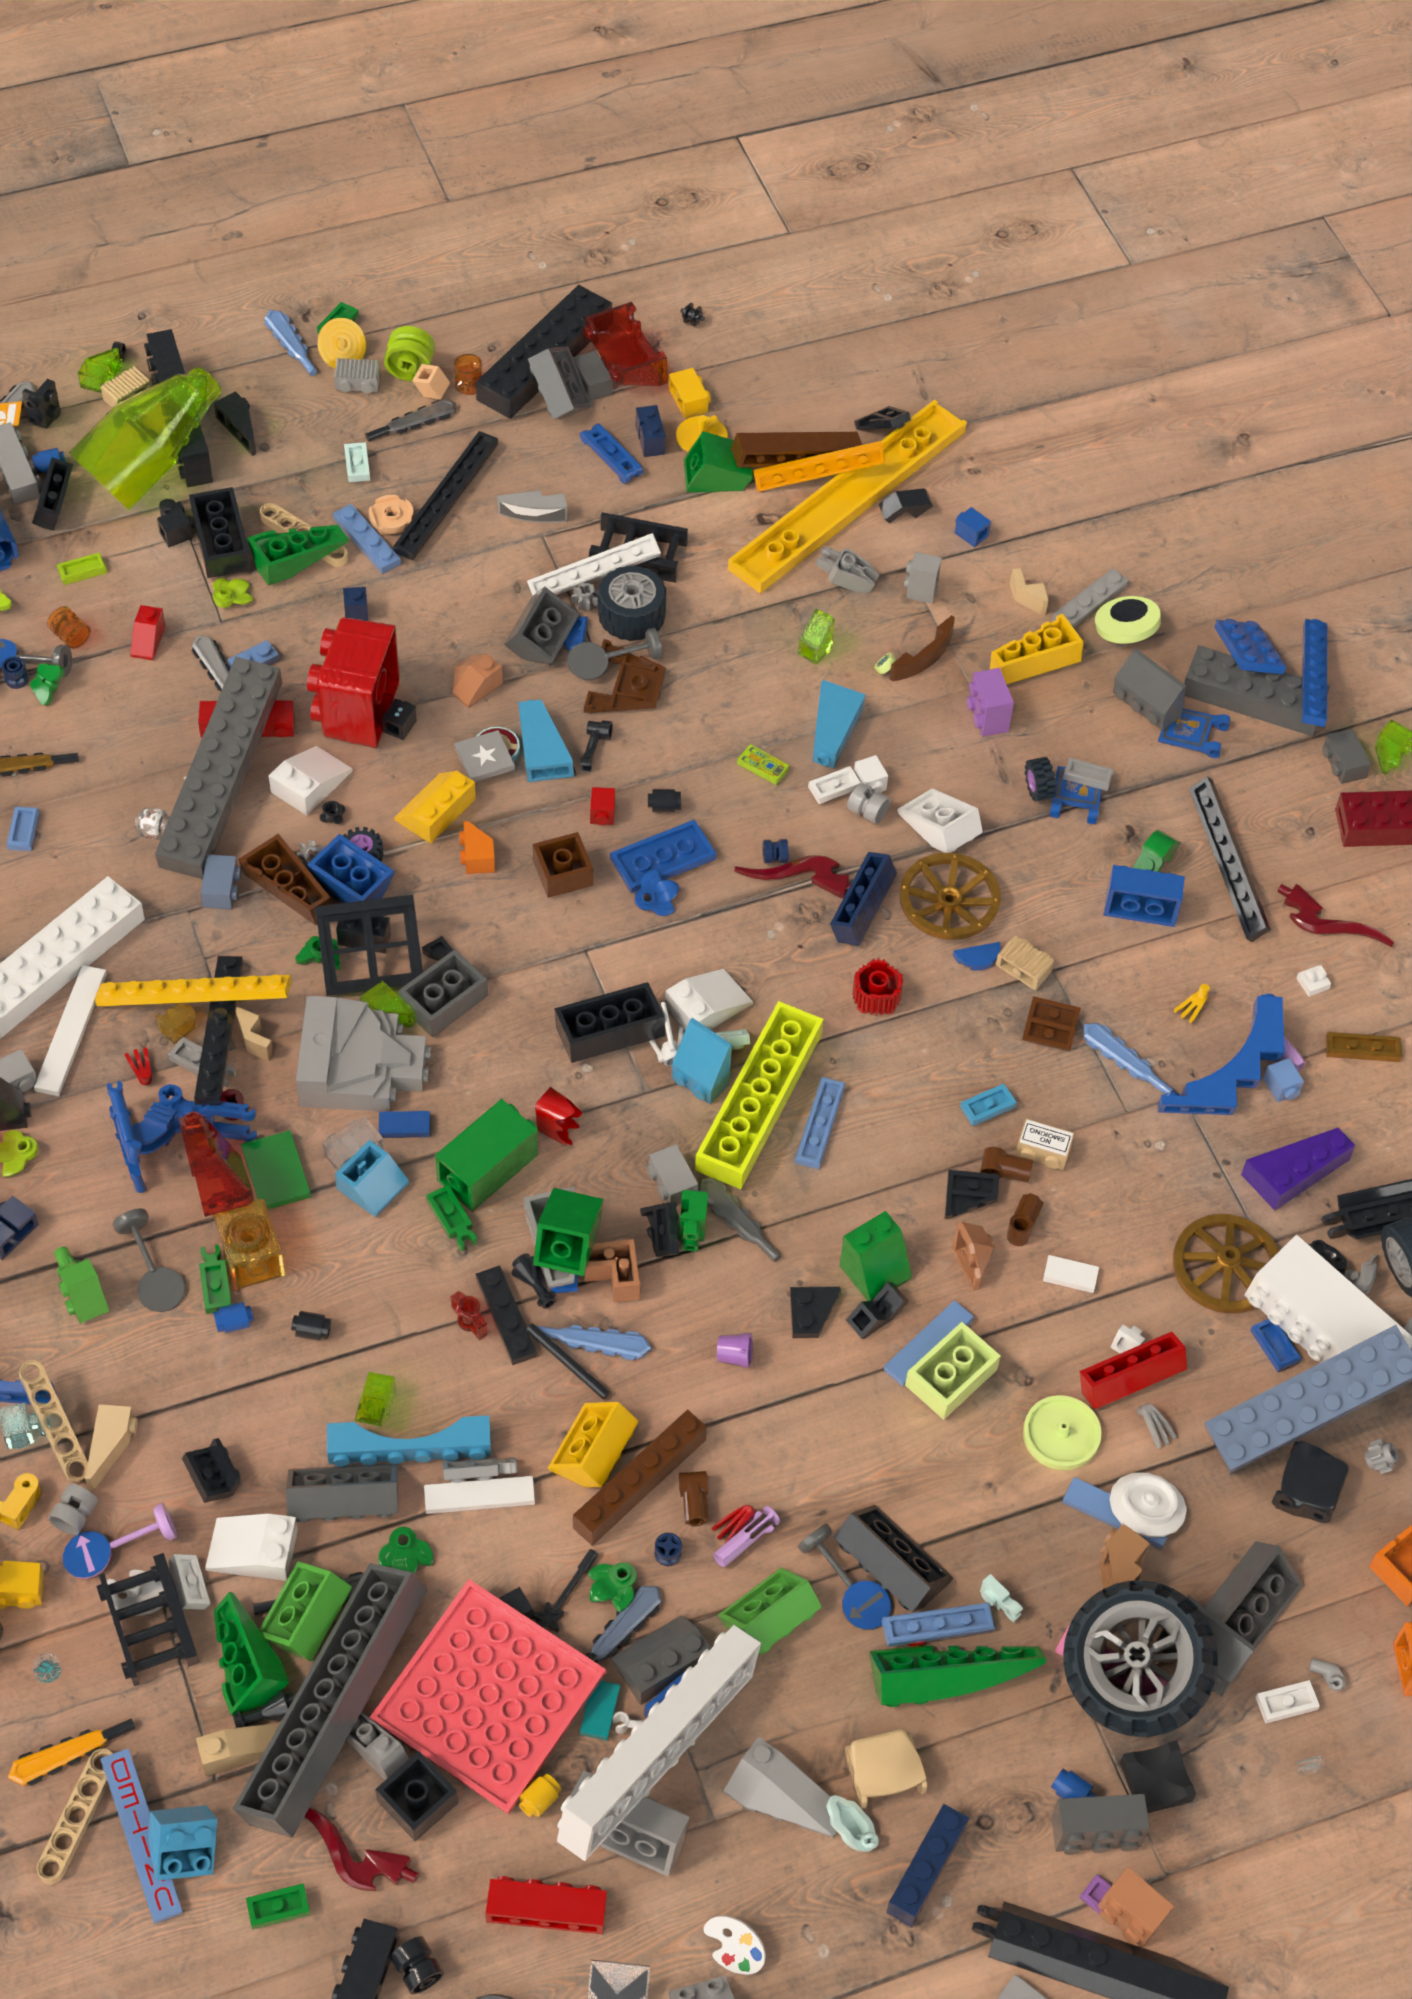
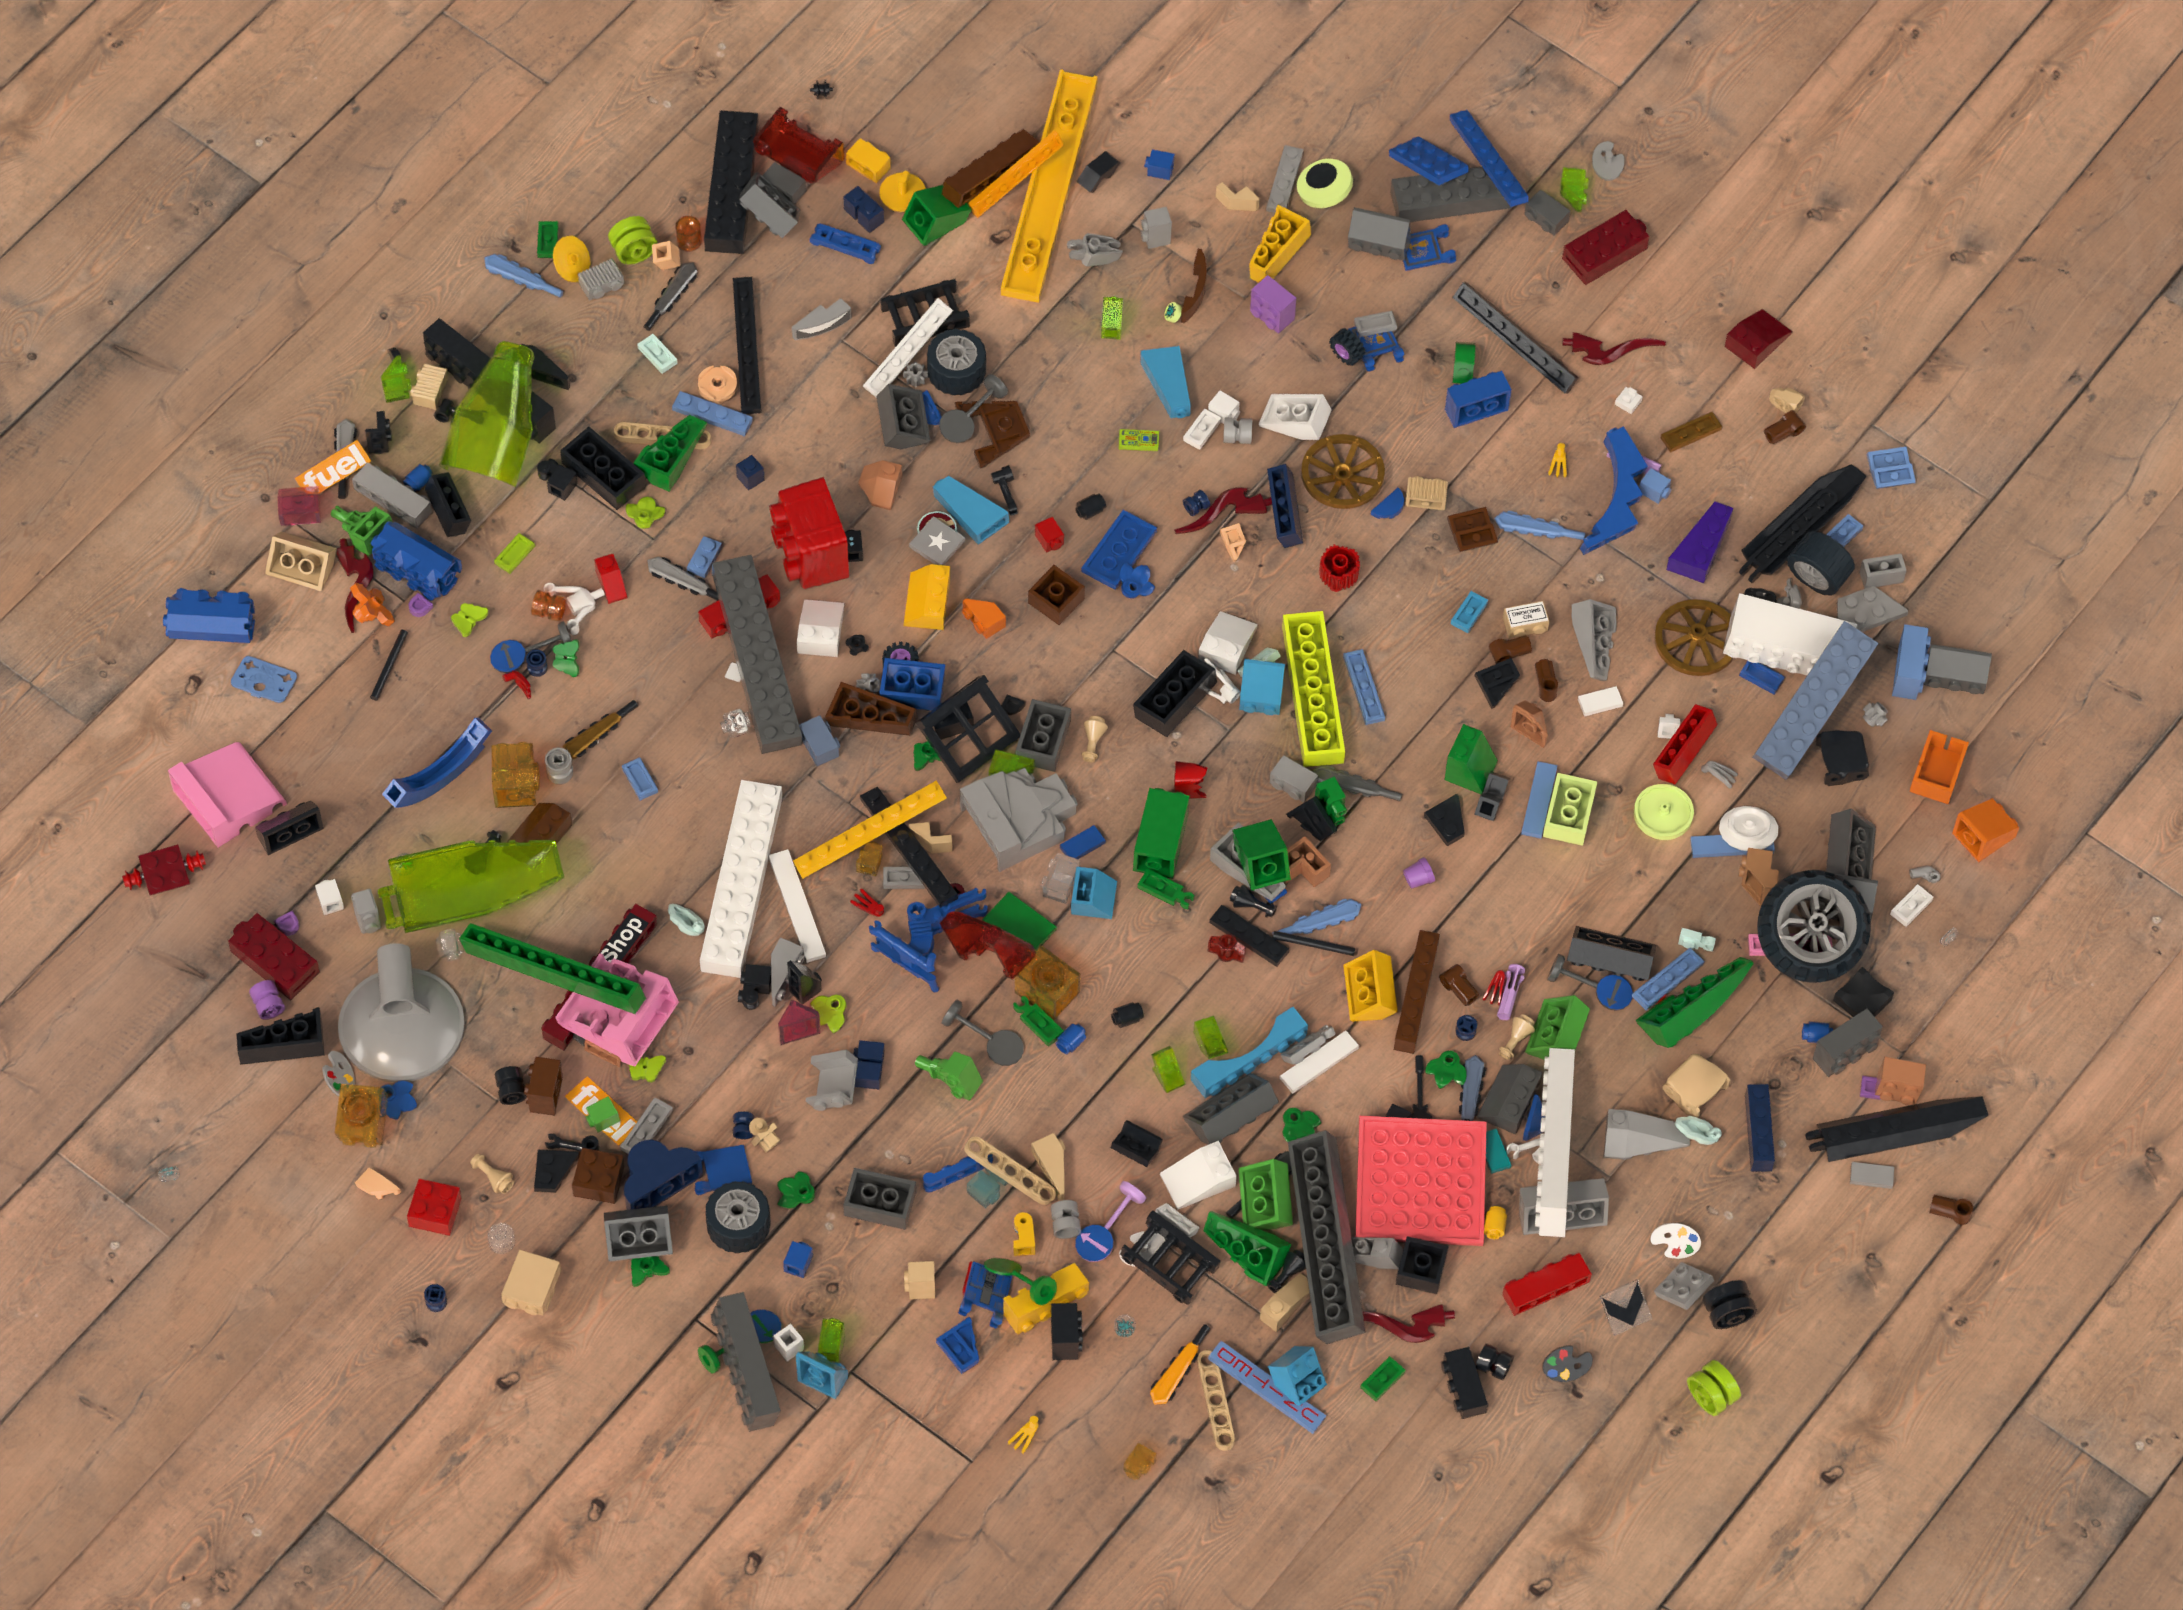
camera: 30 degrees left, 5 degrees up
black wing [854,406,911,429] -> none
none -> white piece [544,583,605,635]
none -> tan piece [1082,716,1108,763]
none -> clear neon green slope [1151,1046,1185,1093]
none -> light nougat slope [1220,523,1246,562]
none -> tan piece [1499,1014,1535,1060]
none -> light grey wedge [1571,599,1617,681]

